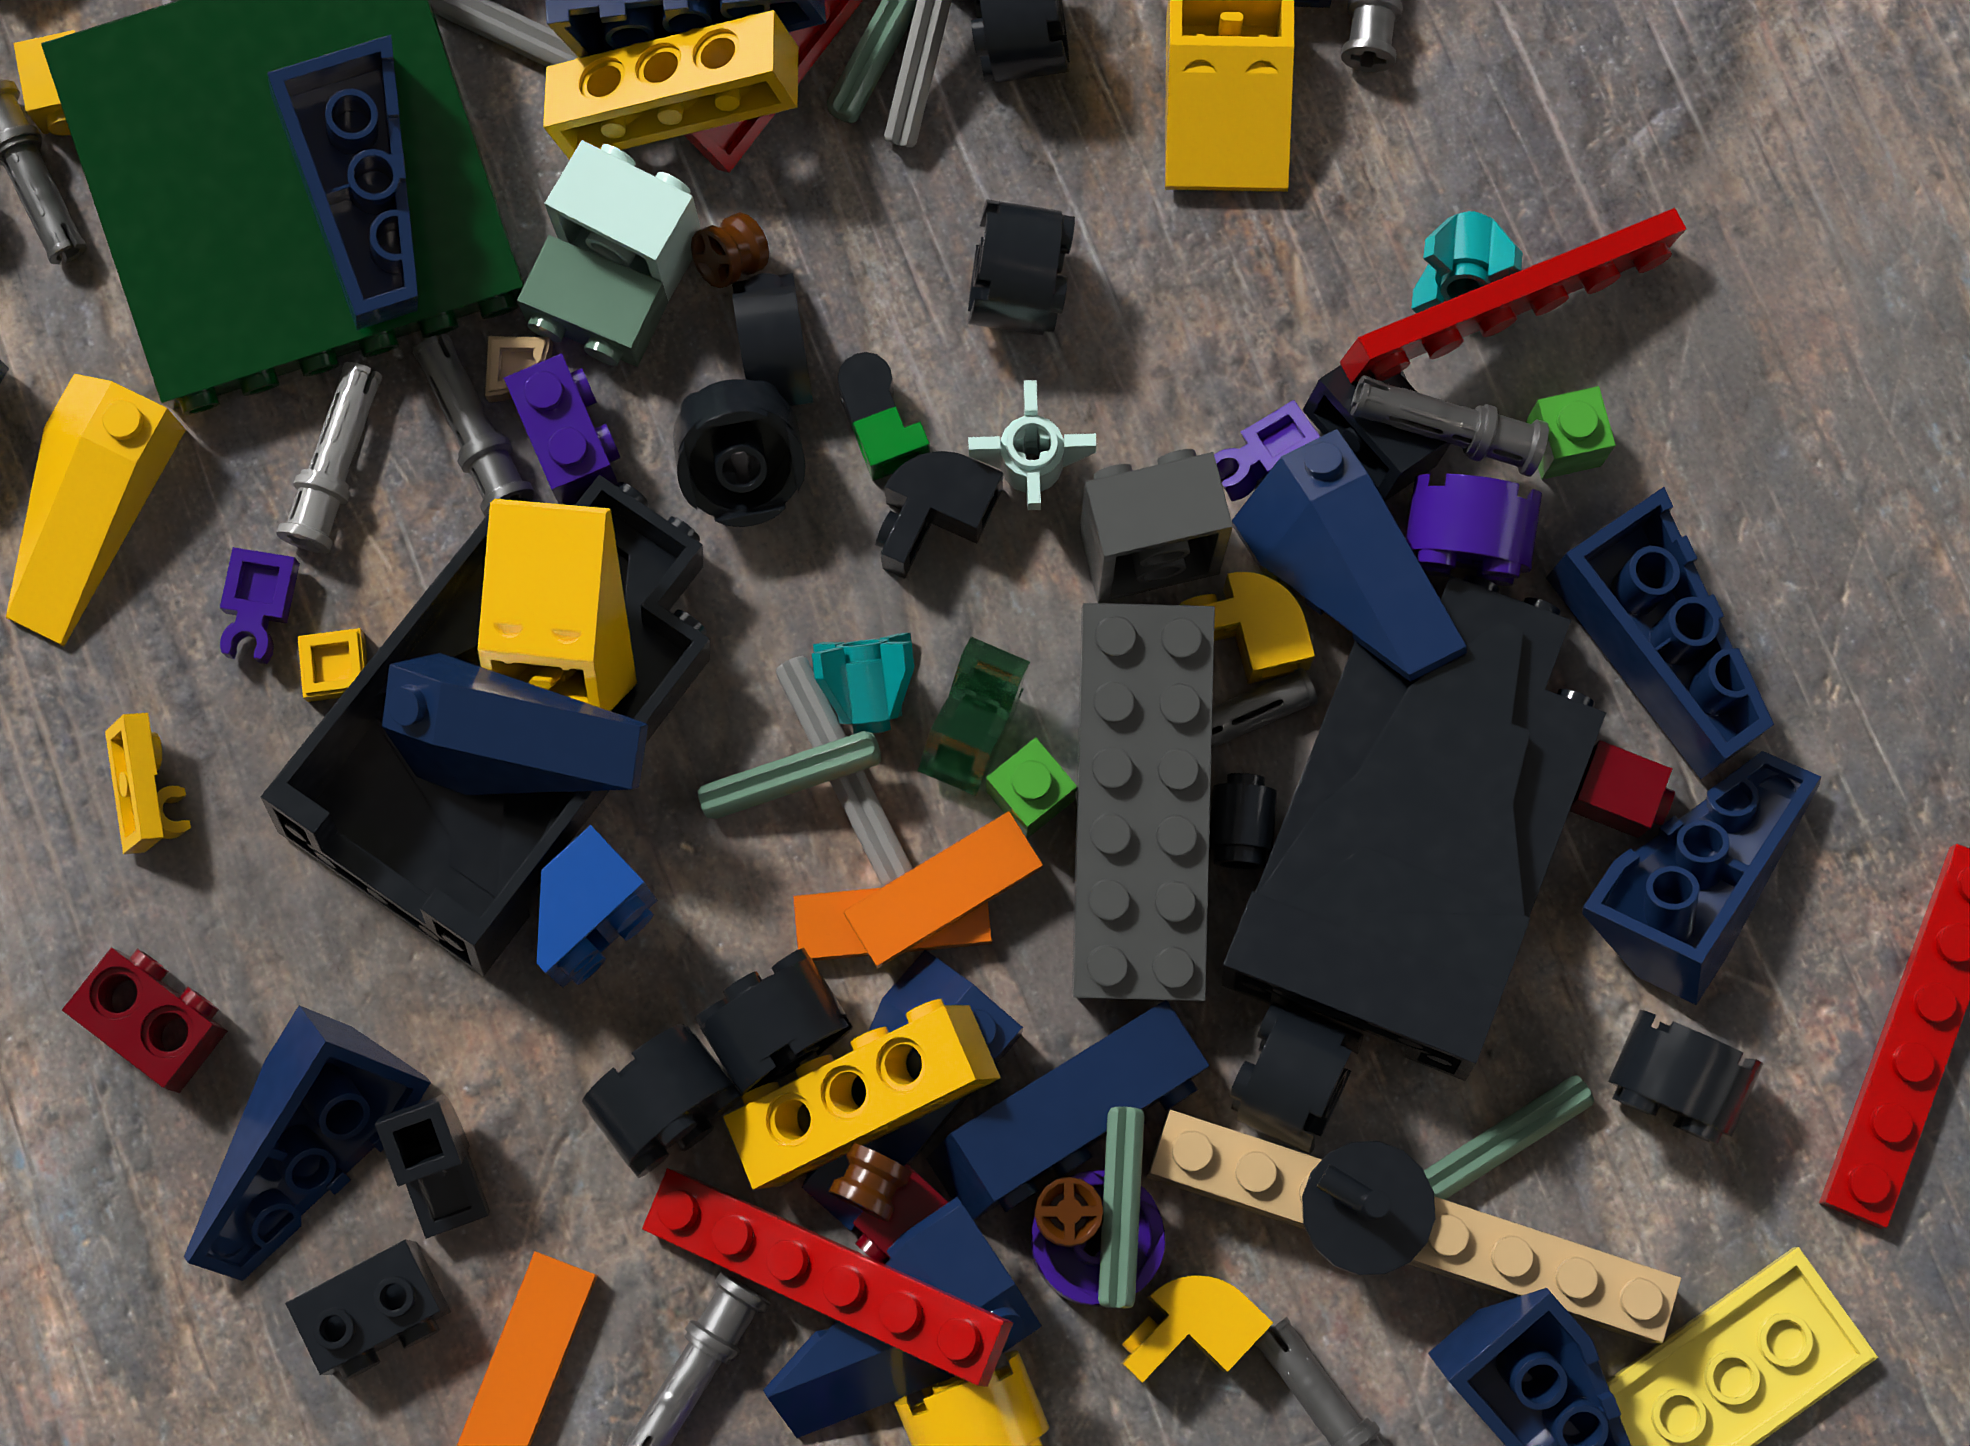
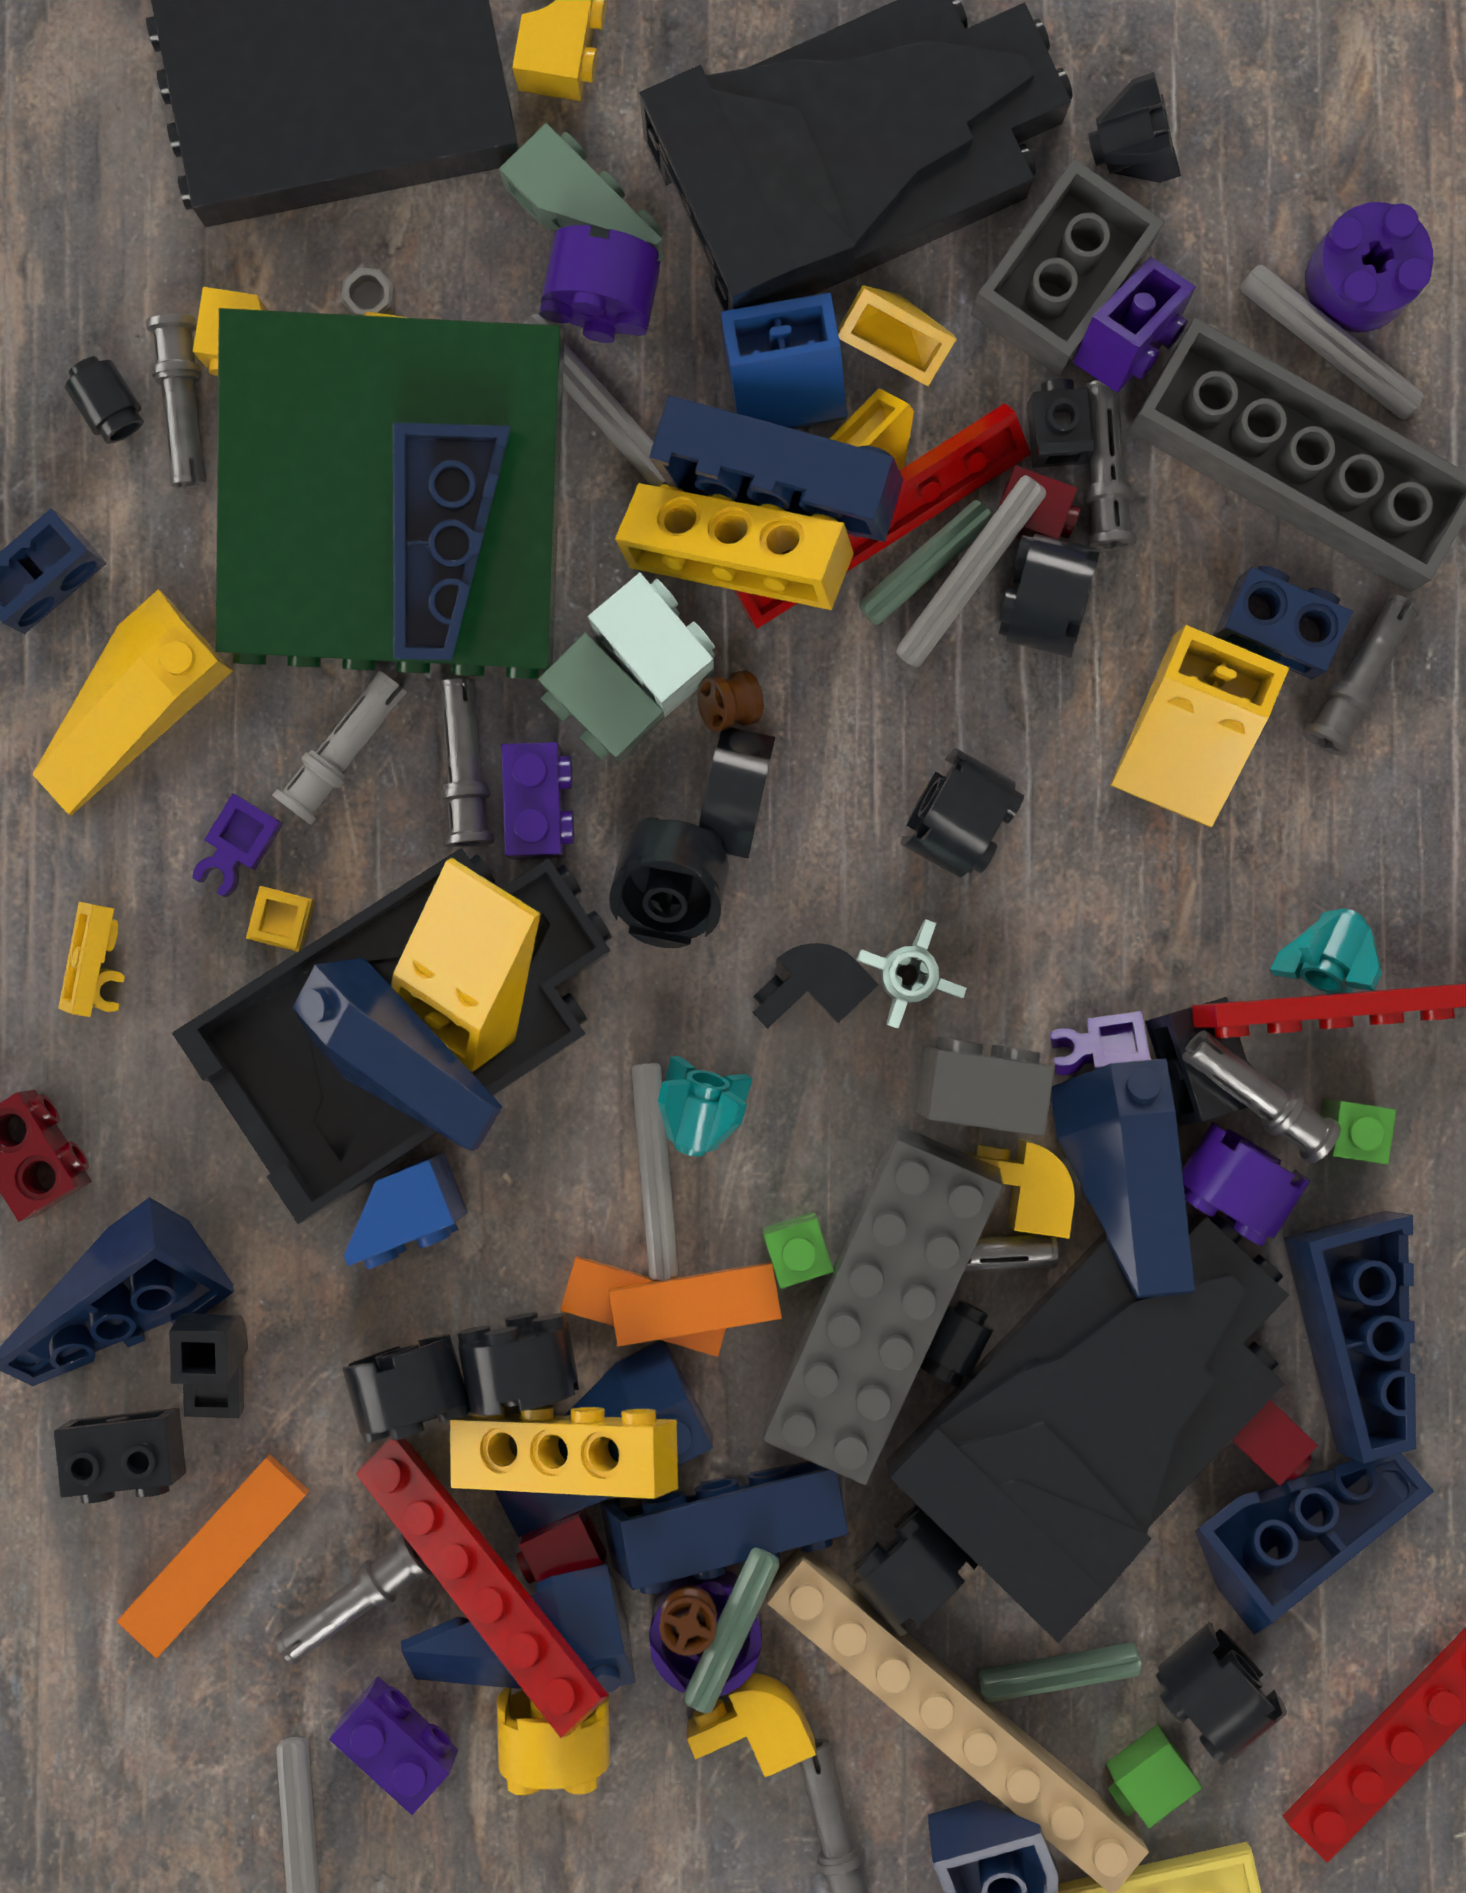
camera: 20 degrees right, 10 degrees up
tan tile [485,336,553,402] -> none
sand green axle [698,731,882,819] -> none
reddish brown wheel [828,1143,912,1221] -> none
leg [838,352,930,481] -> none
clear green brick [918,637,1030,796] -> none
black shield [1301,1141,1436,1275] -> none
none -> bright green brick [1106,1724,1202,1828]

